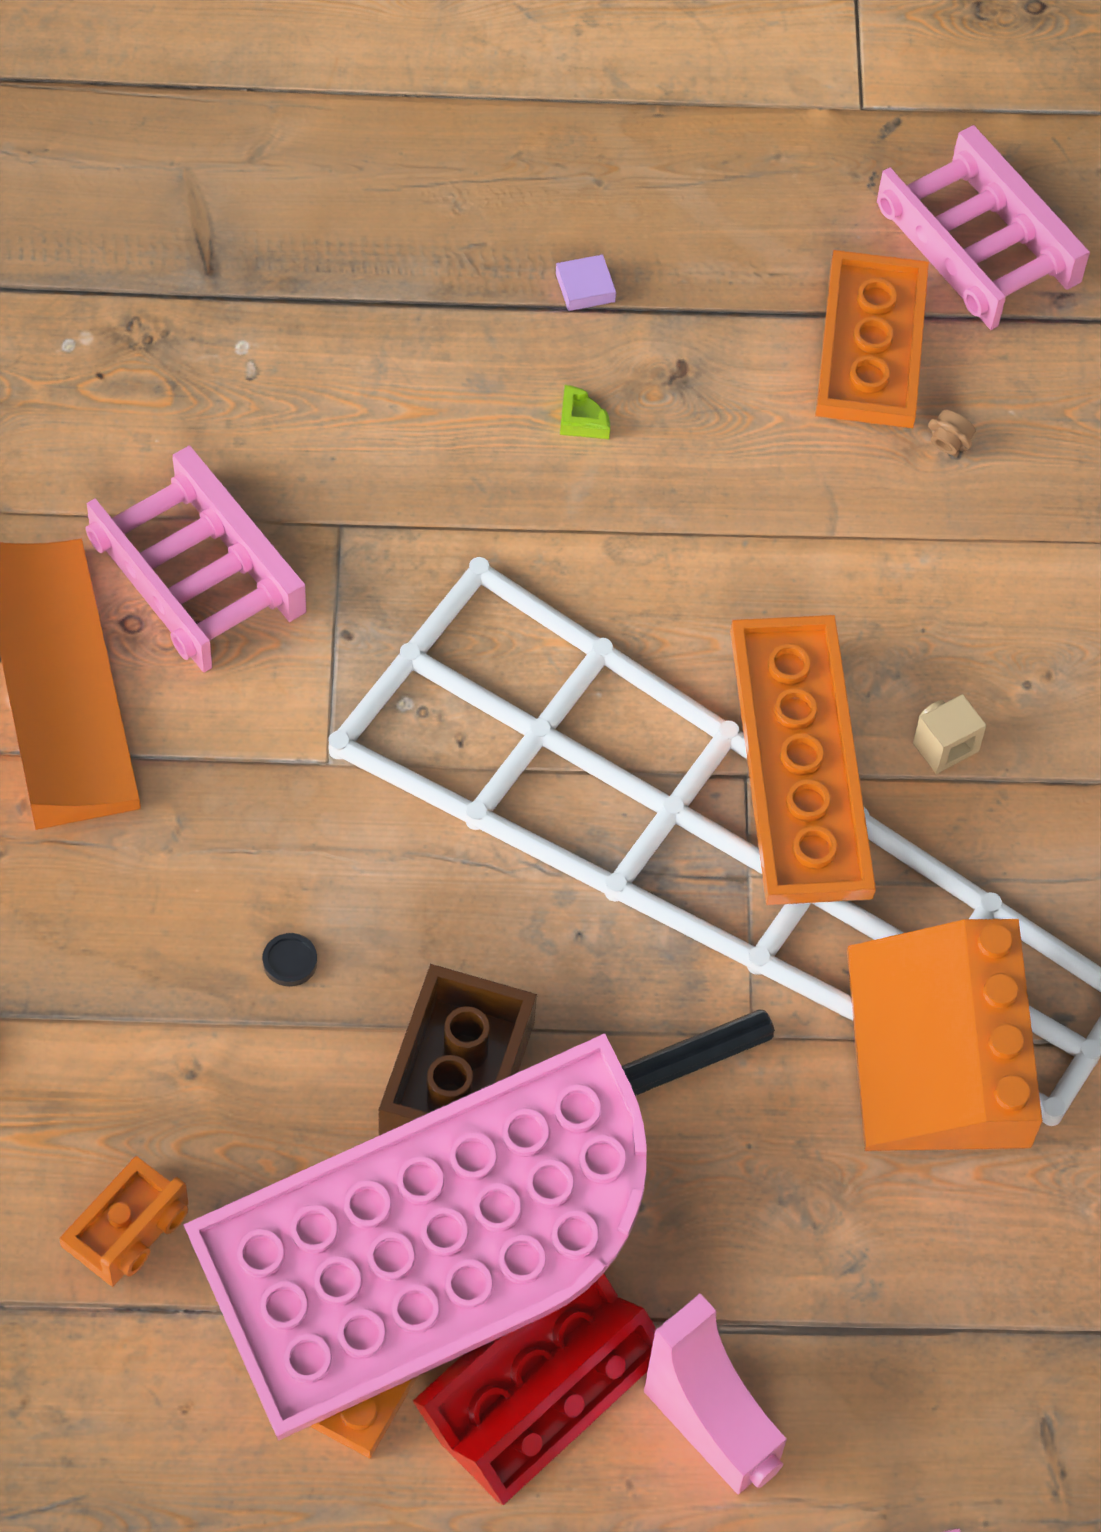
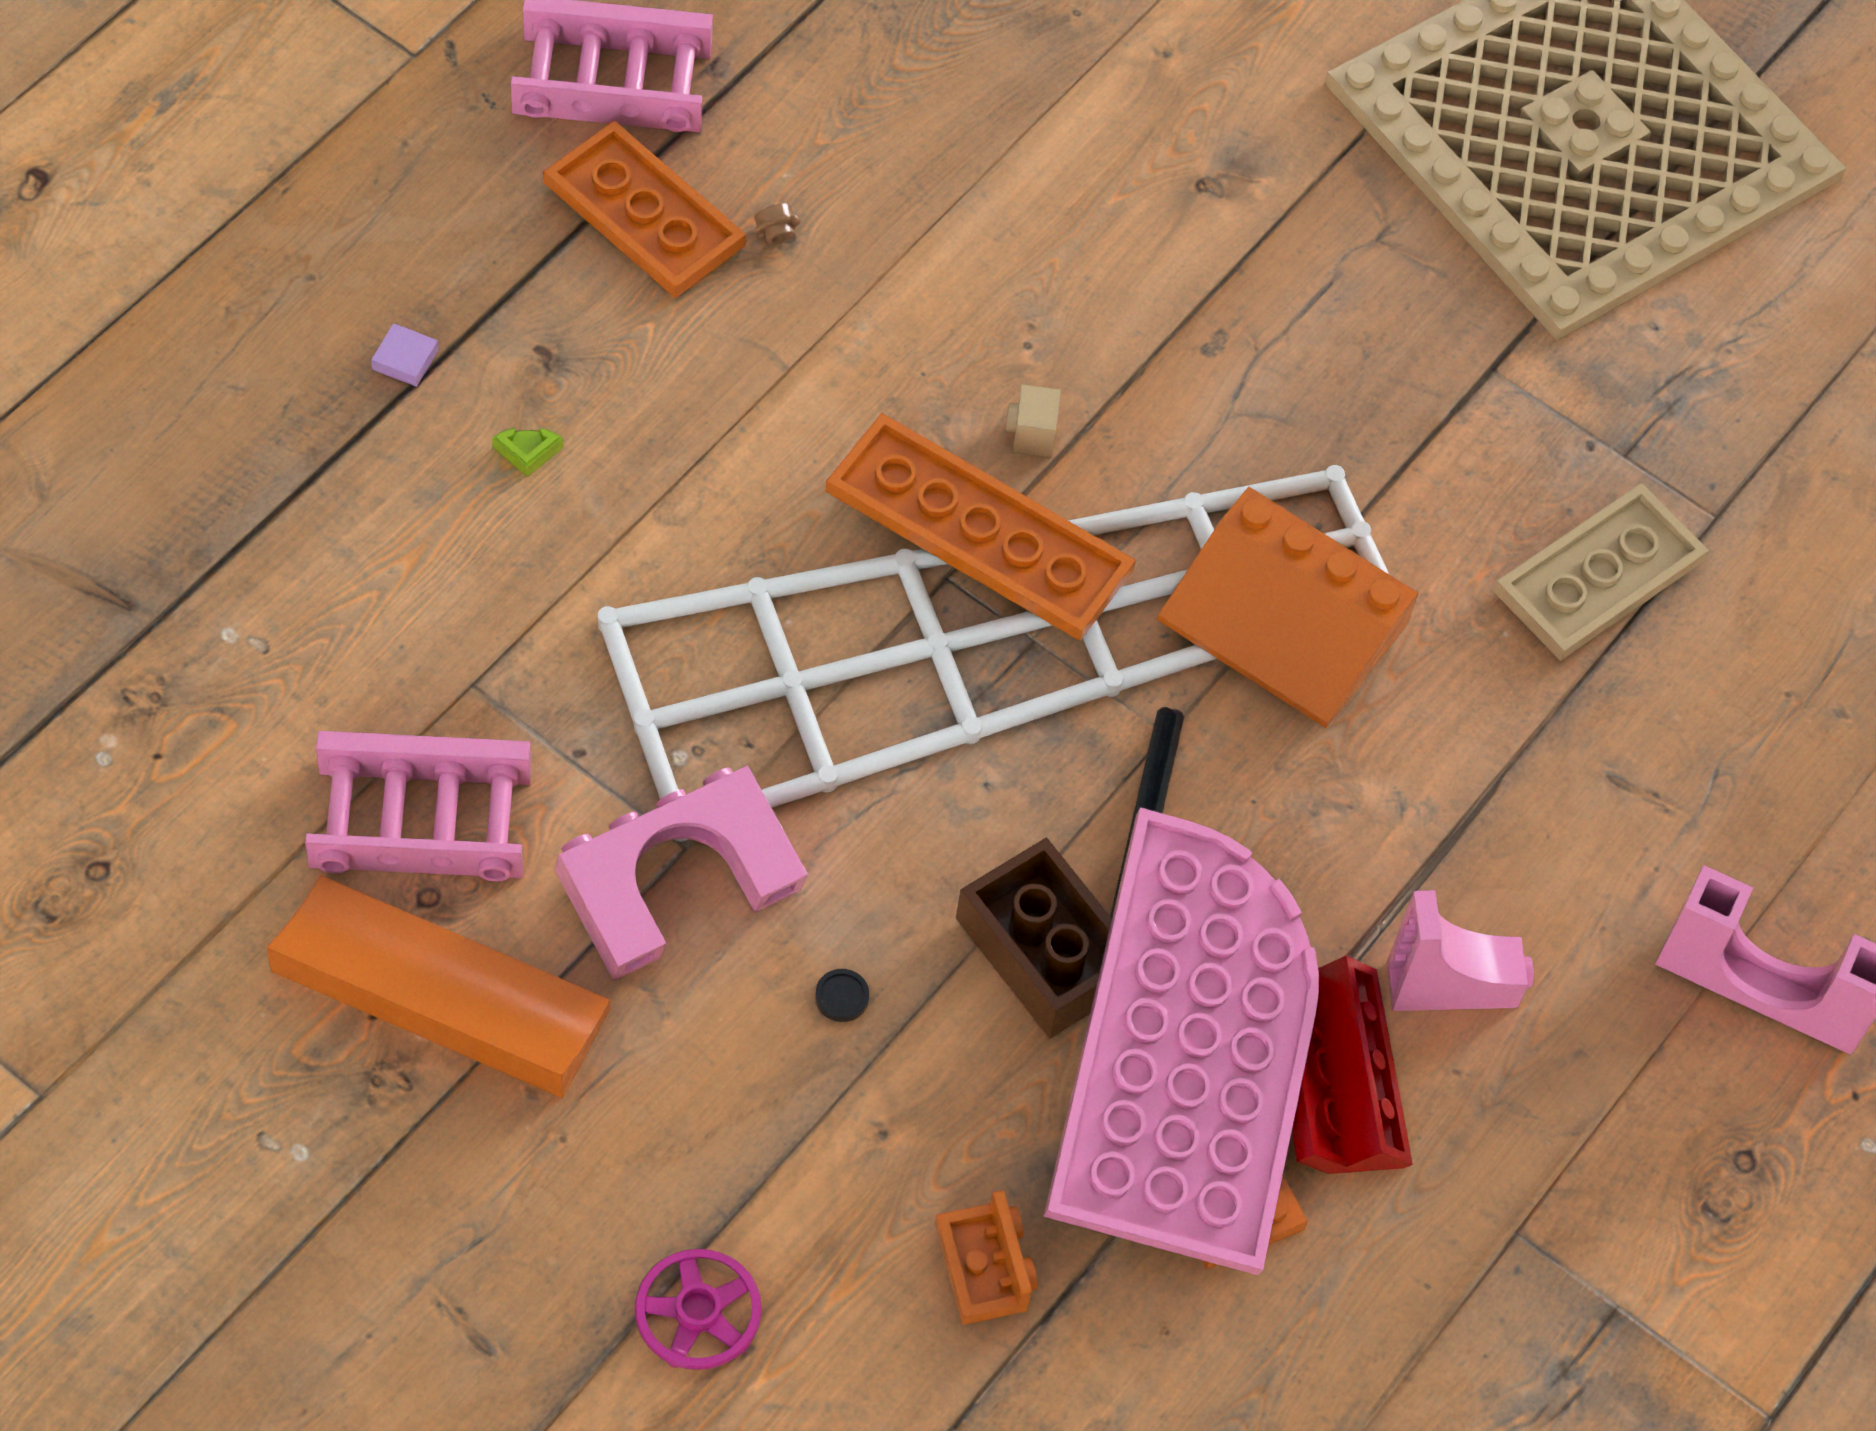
camera: 55 degrees left, 0 degrees up
none -> bright pink arch [555,765,808,981]

